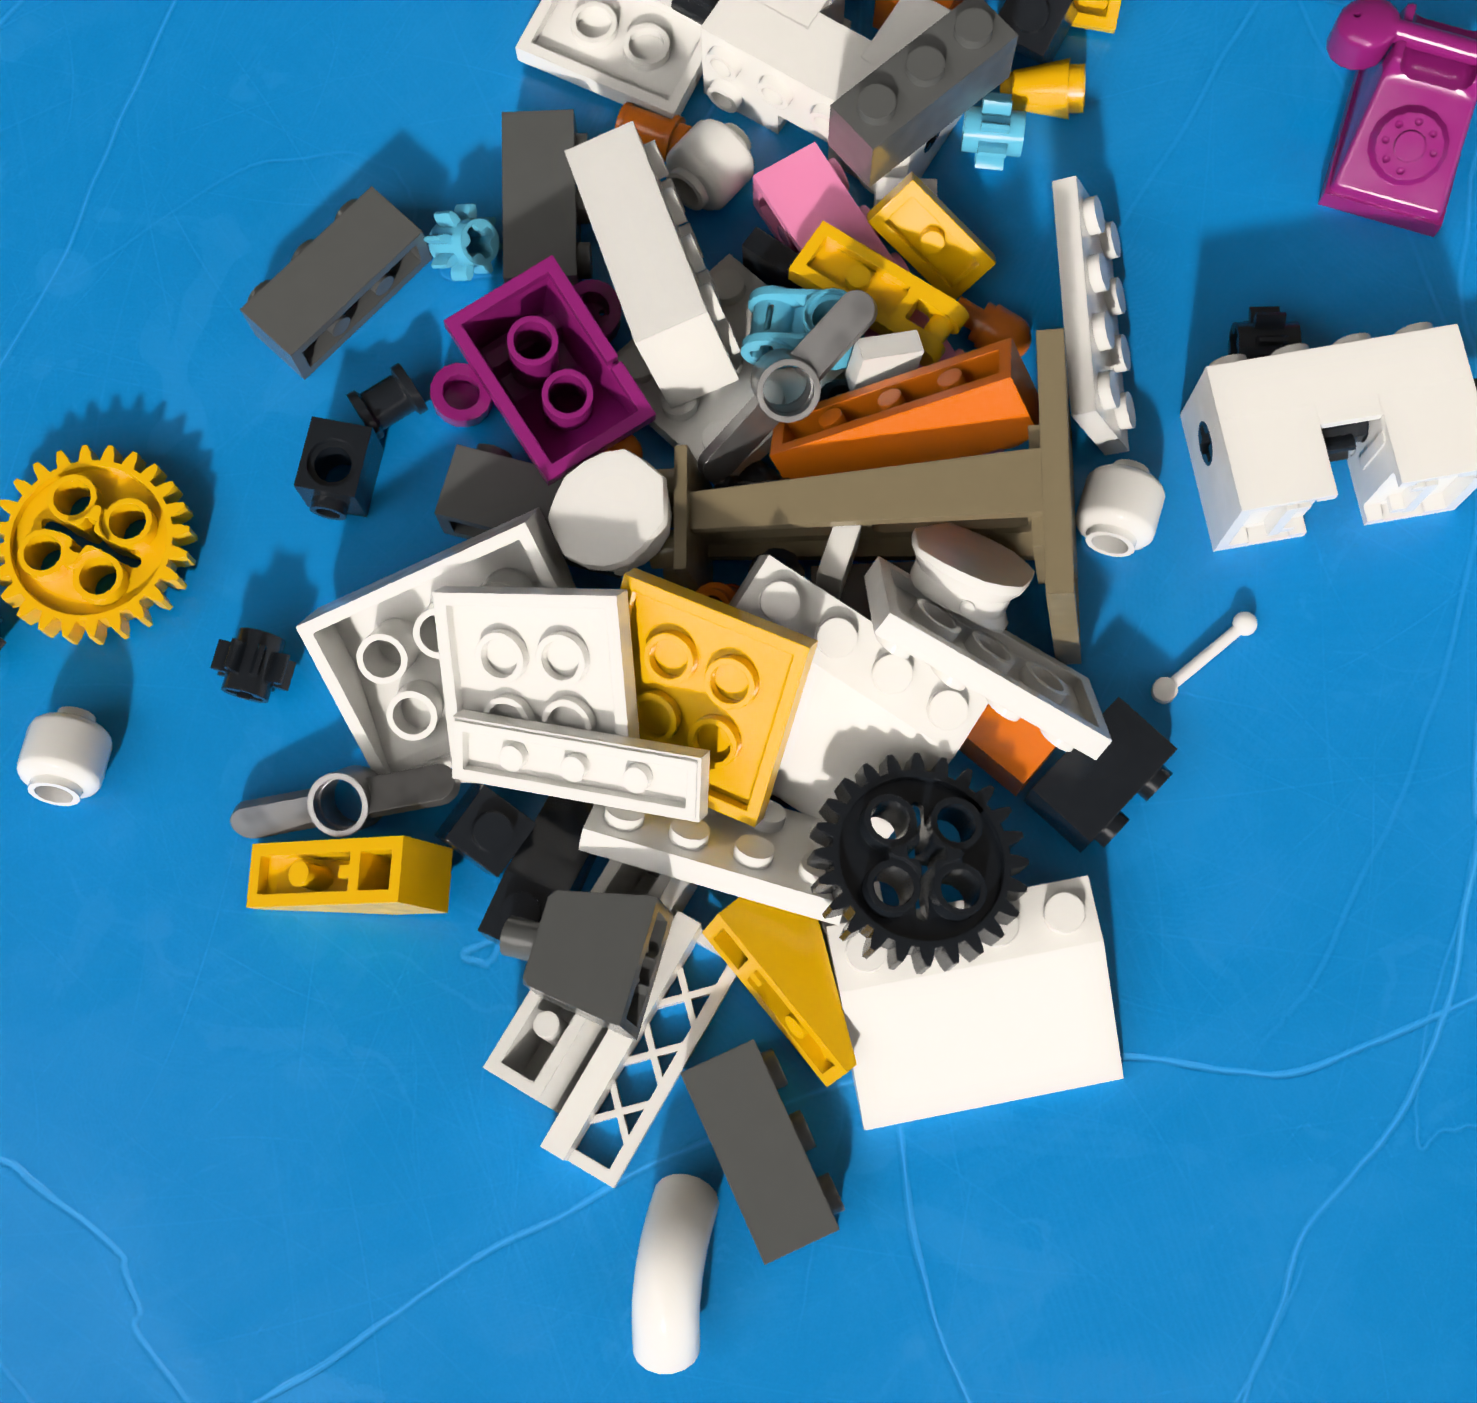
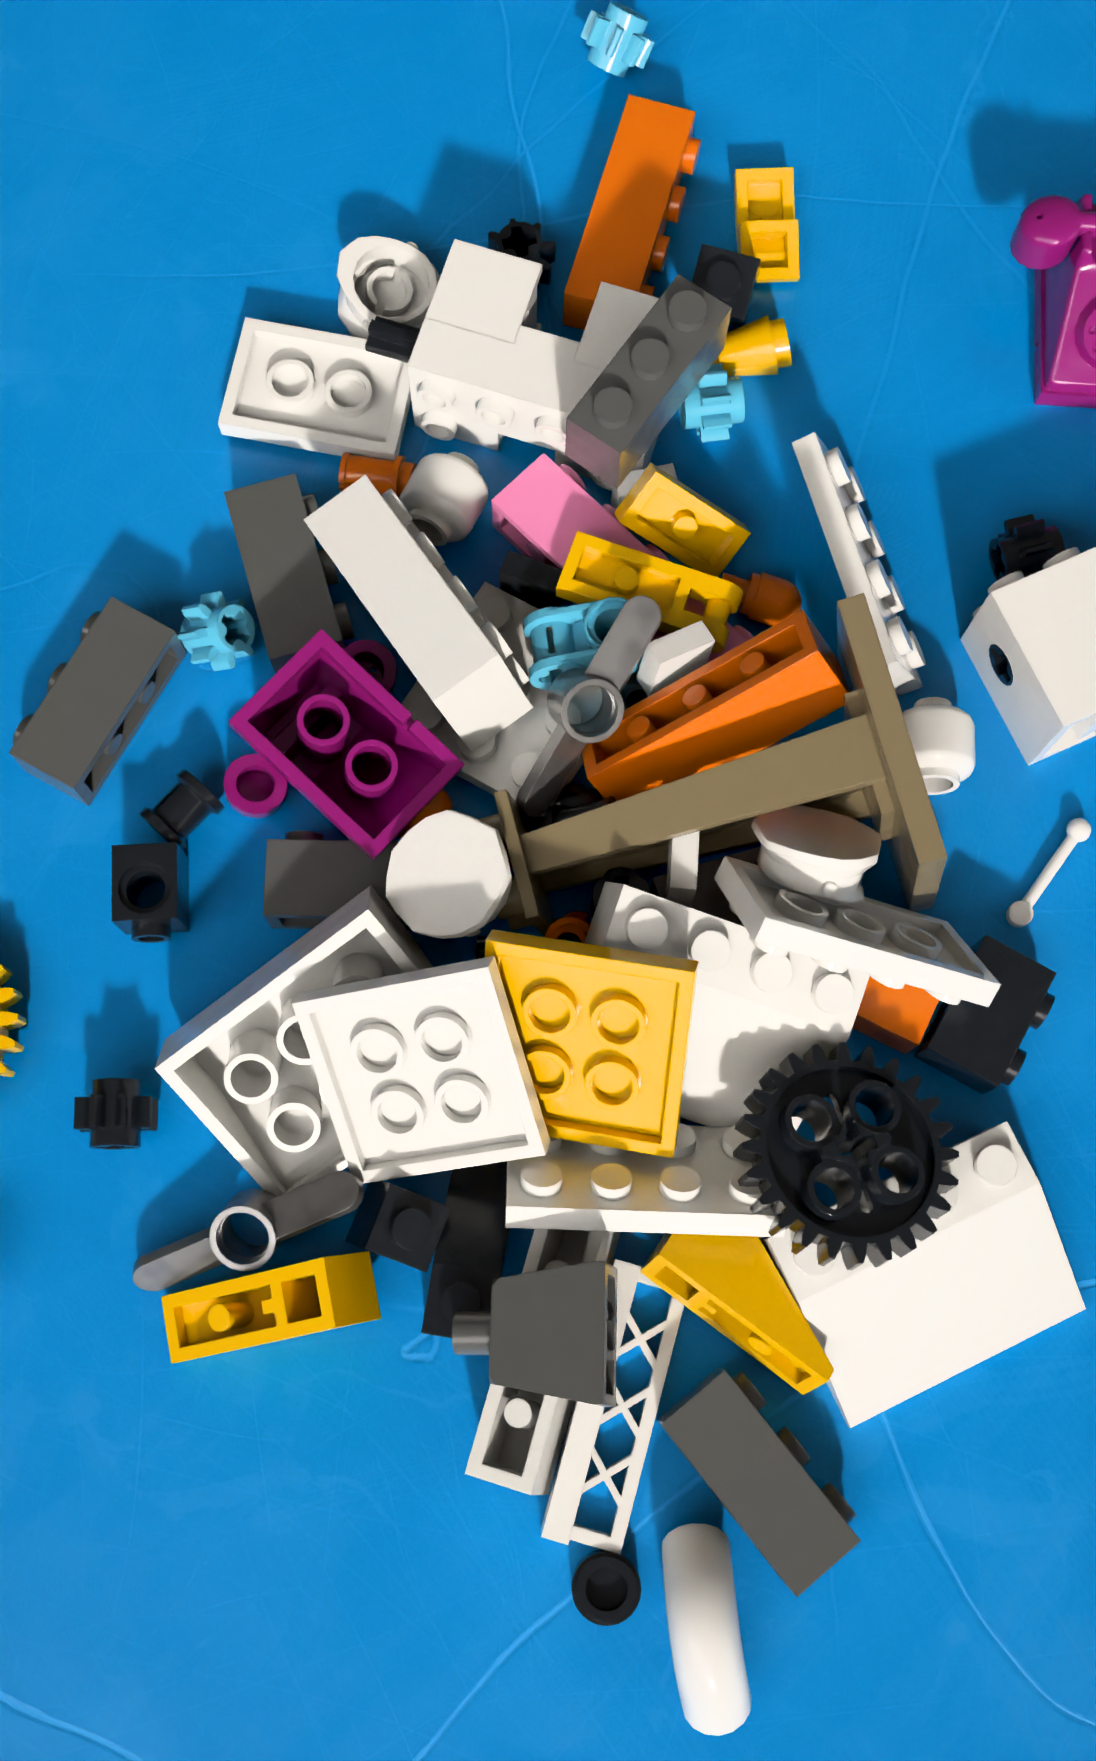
camera: 20 degrees left, 0 degrees up
white tile [452,709,710,822] -> none
none -> black tile [571,1549,641,1626]

